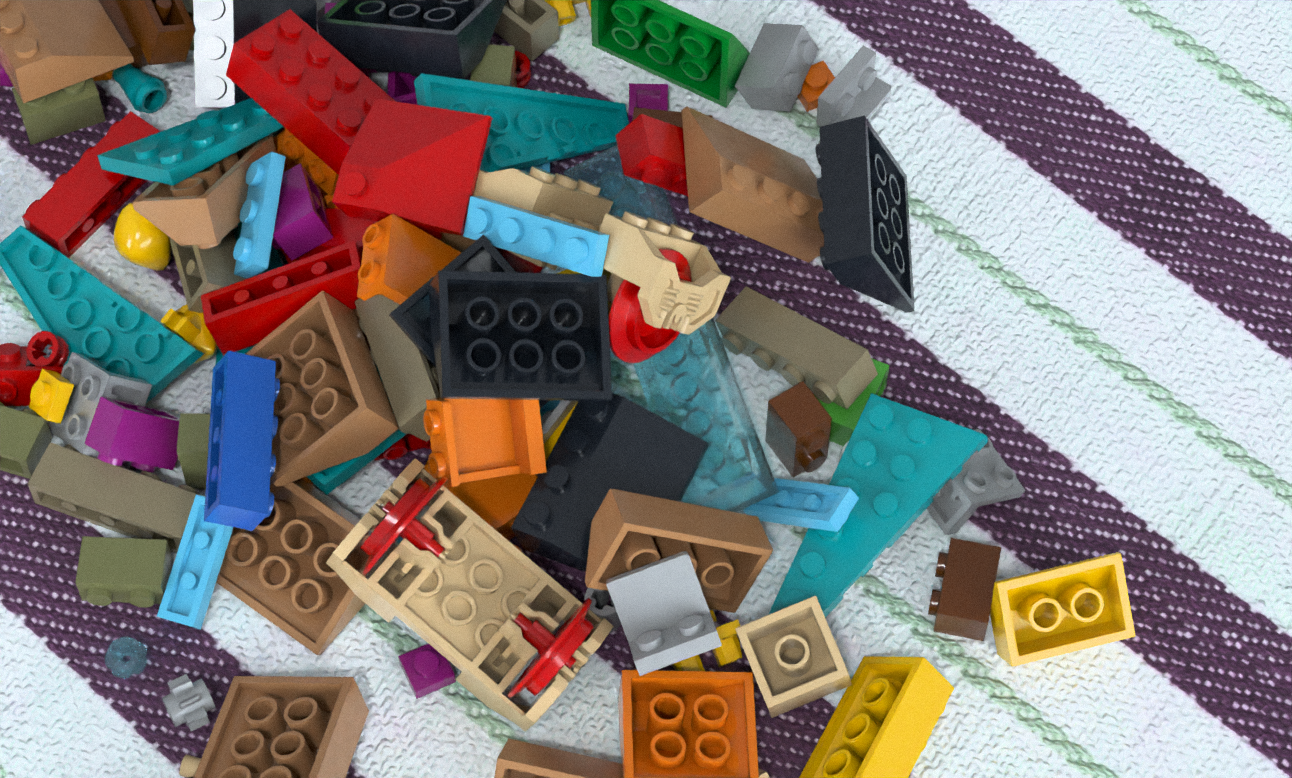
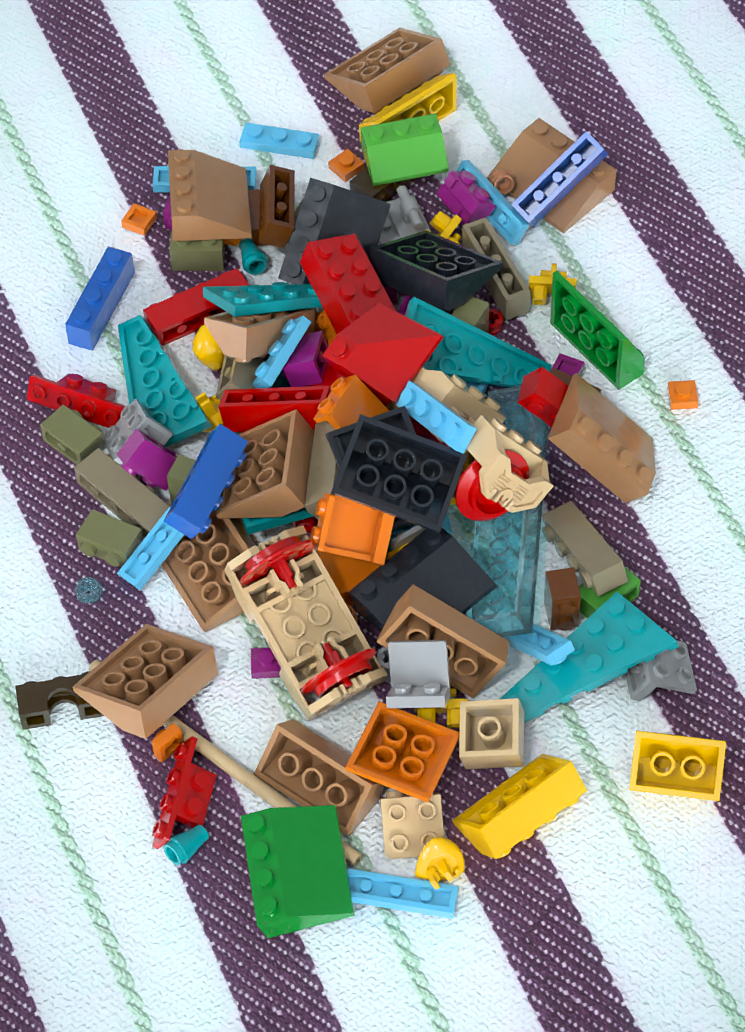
camera: 25 degrees right, 5 degrees down
red bush [26,331,69,366] -> none
yellow plate [29,369,74,424] -> none
light grey gear [162,674,216,732] -> none
light grey brick [735,23,819,112] -> none
black slope [815,115,915,313] -> none
light grey bracket [816,45,891,126] -> none
reddish brown brick [928,538,1002,641] -> none

